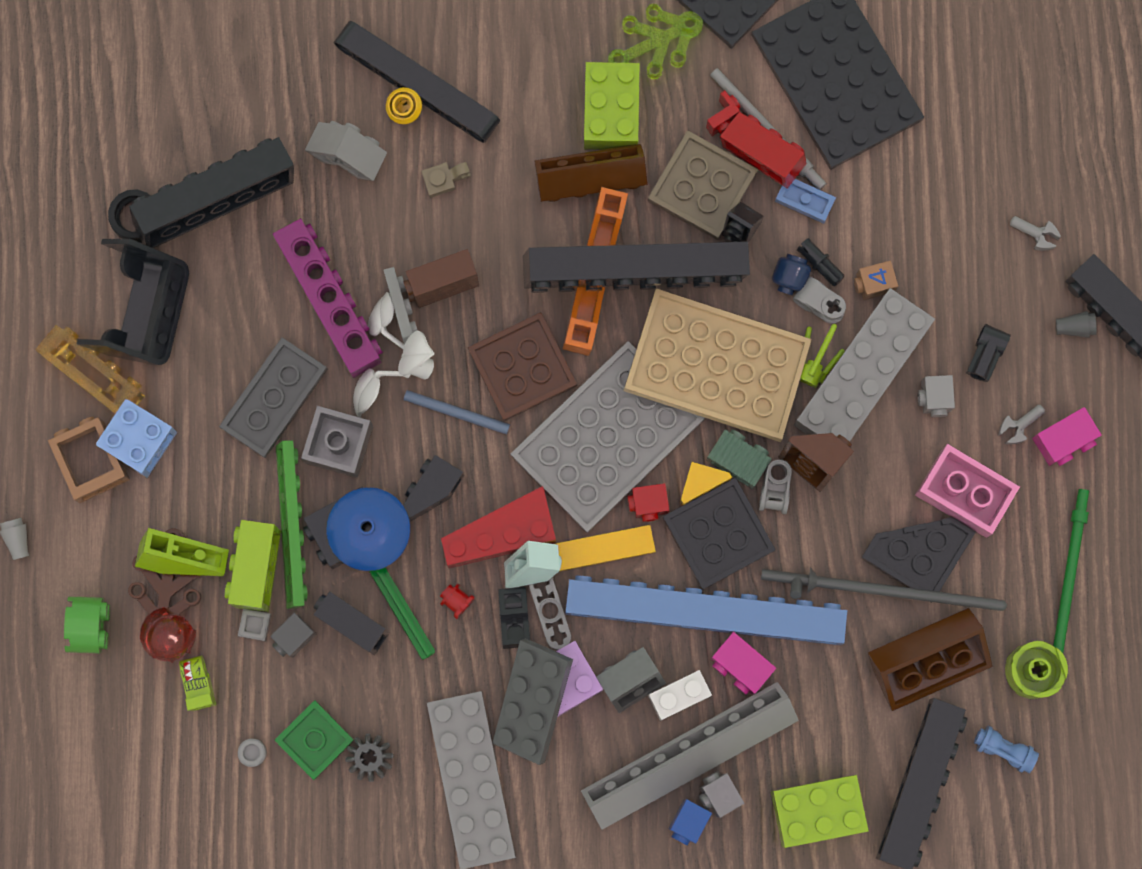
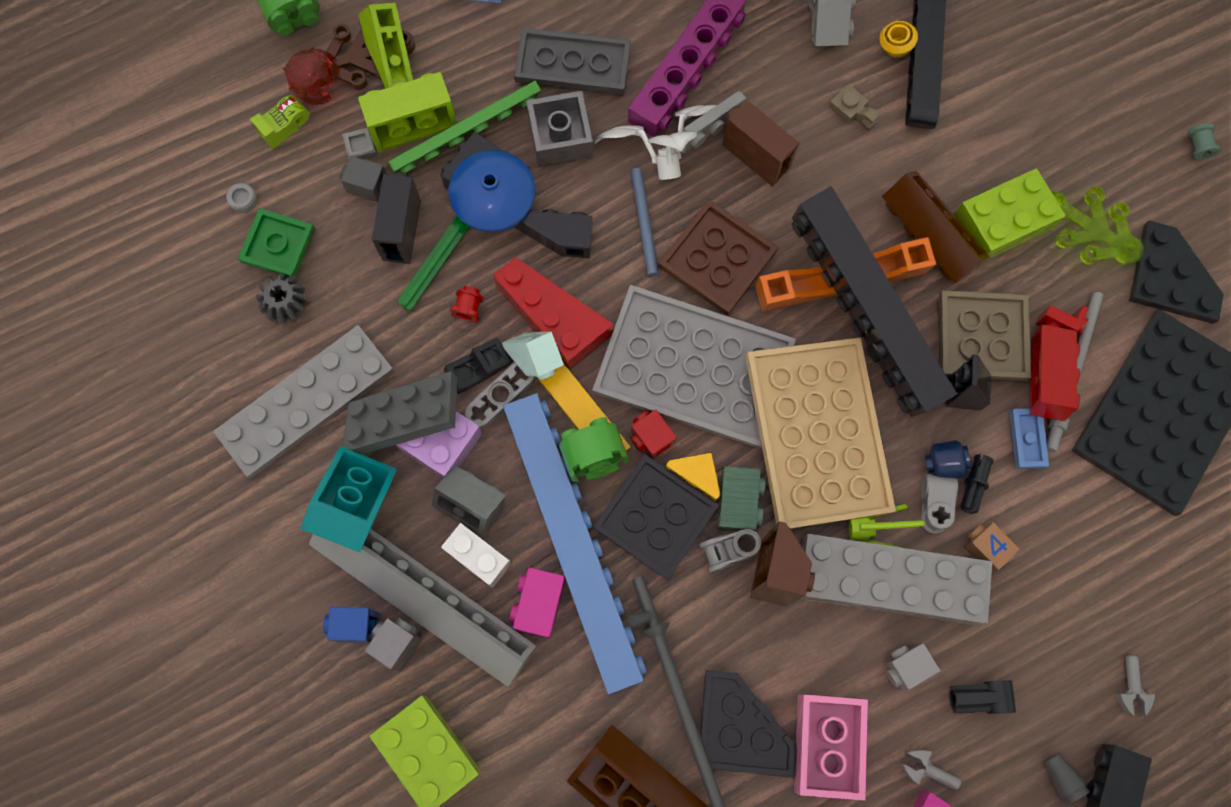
camera: 60 degrees right, 5 degrees down
none -> teal brick [300,446,397,553]
none -> bright green brick [559,417,629,482]

